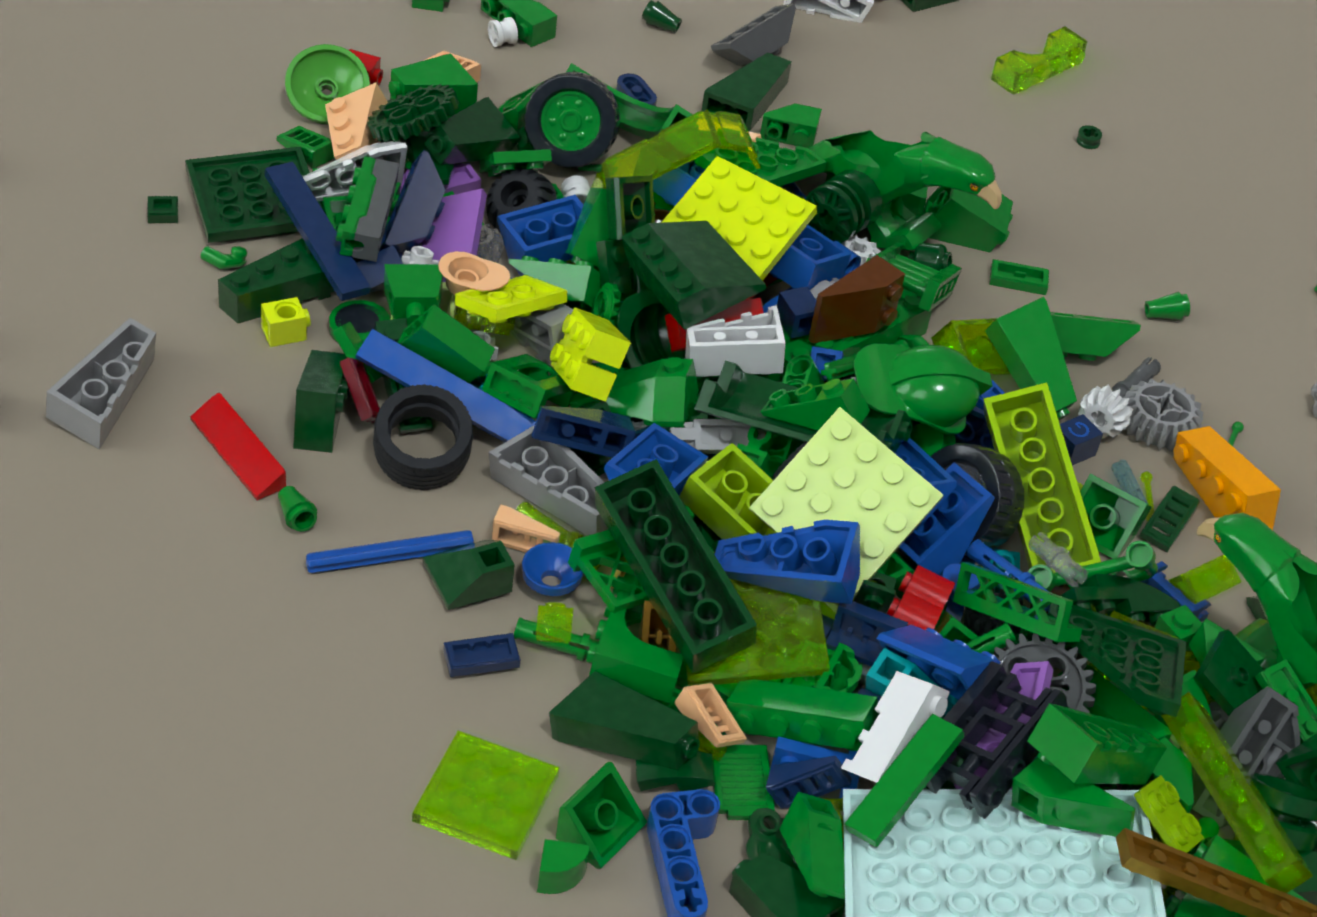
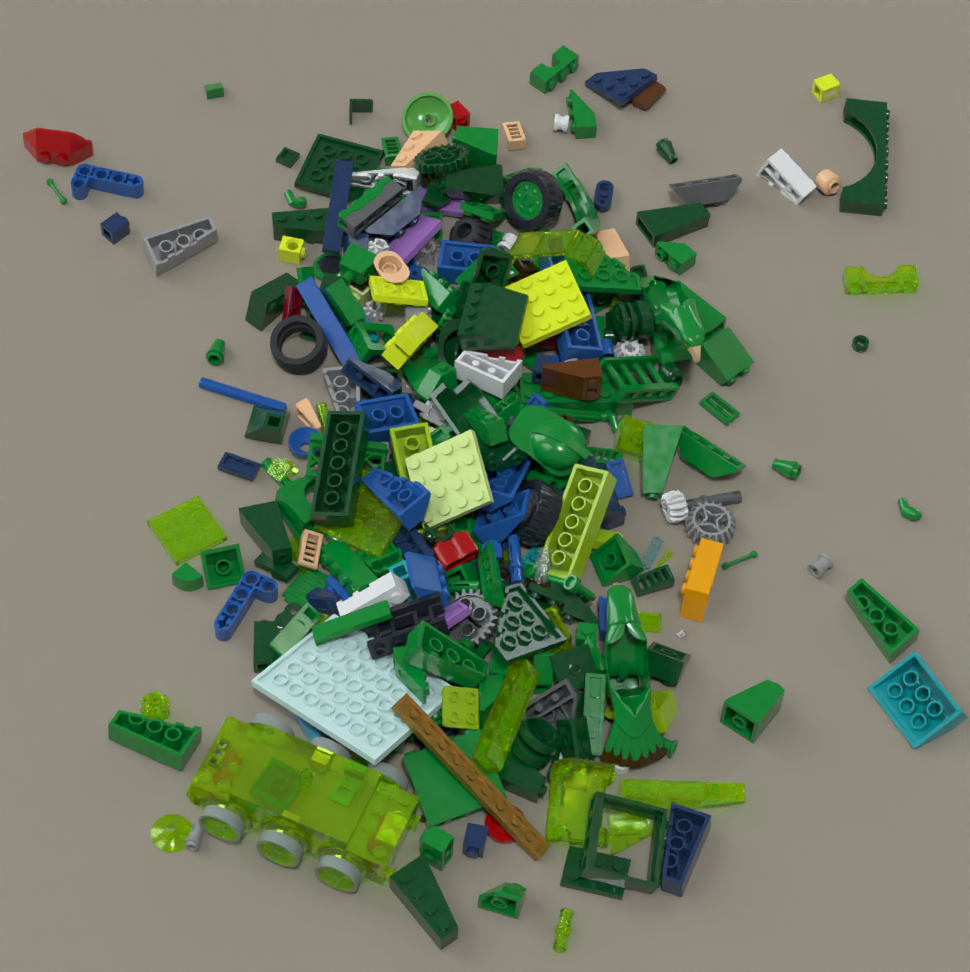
camera: 40 degrees right, 10 degrees up
red slope [190,393,286,500] -> none
dark blue brick [1060,414,1103,466] -> none
none -> dark green bracket [349,99,373,124]

